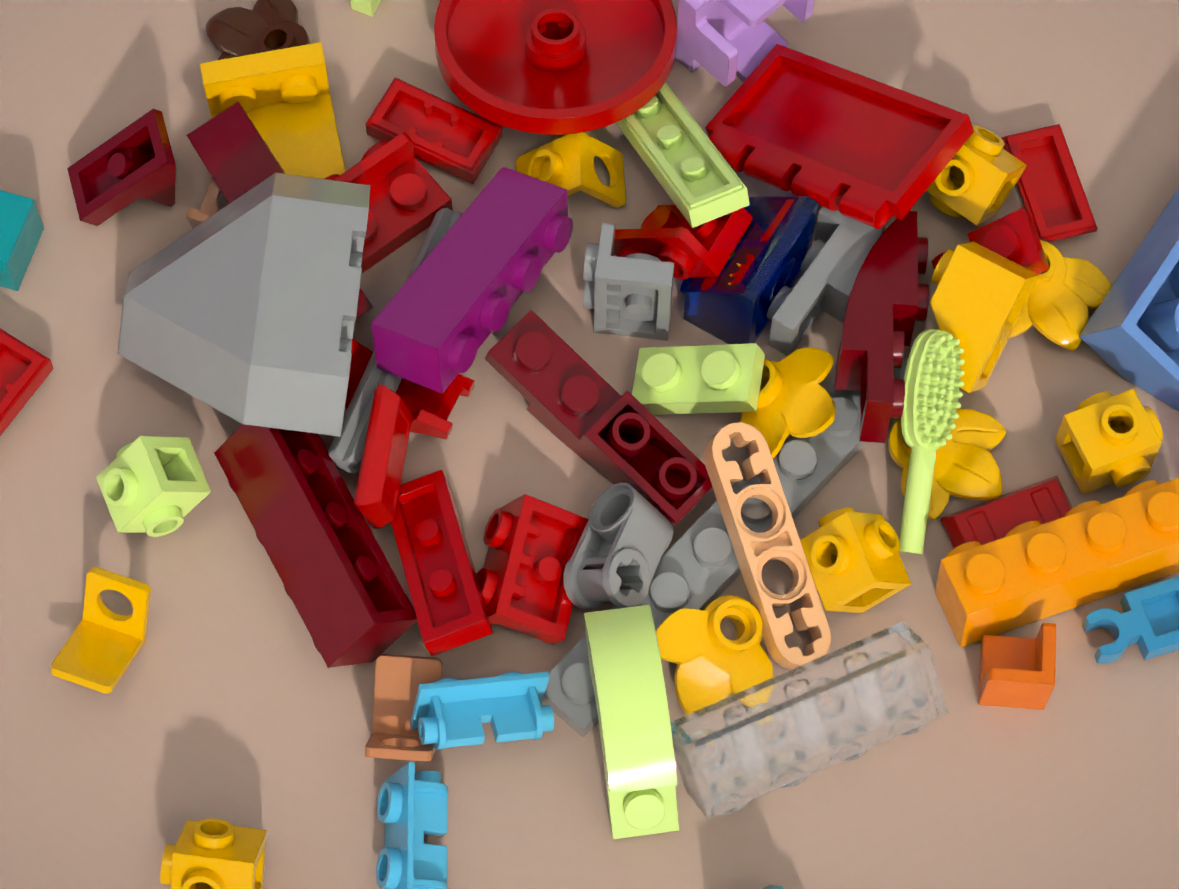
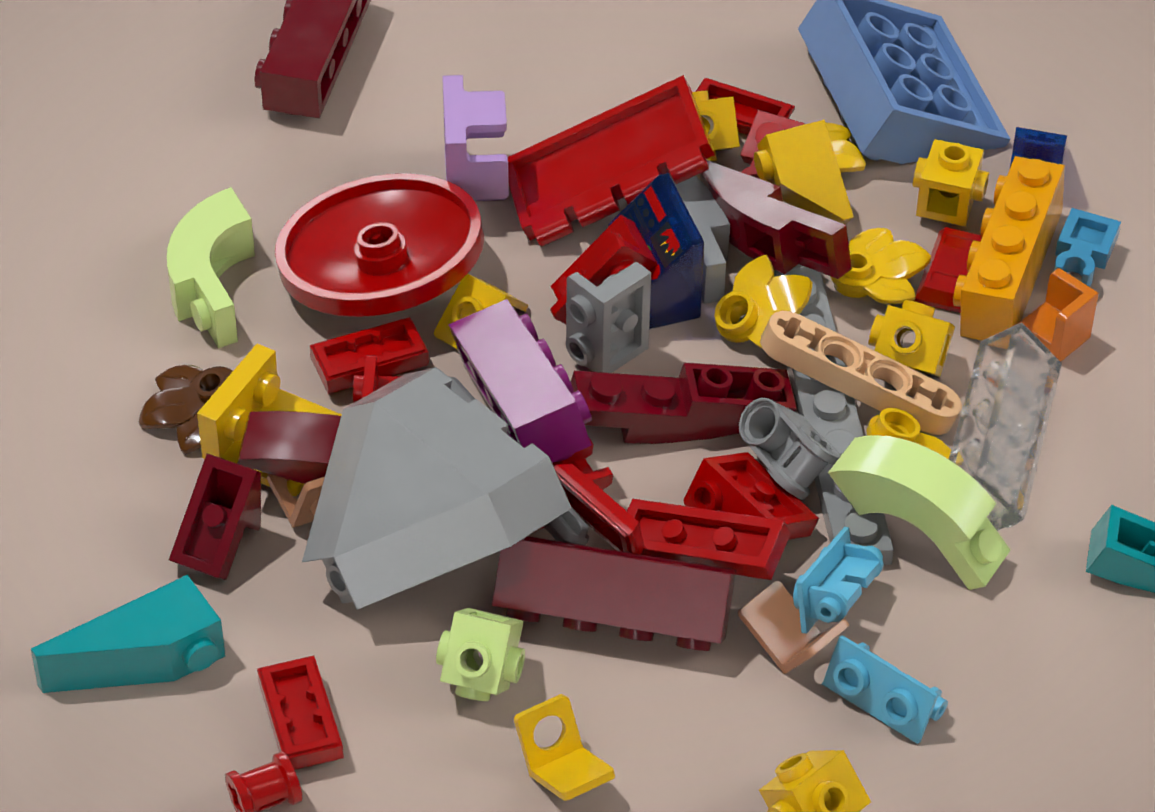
camera: 50 degrees left, 20 degrees down
yellowish green tile [616,82,750,228] -> none
yellowish green plate [632,343,765,415] -> none
yellowish green piece [899,329,965,555] -> none

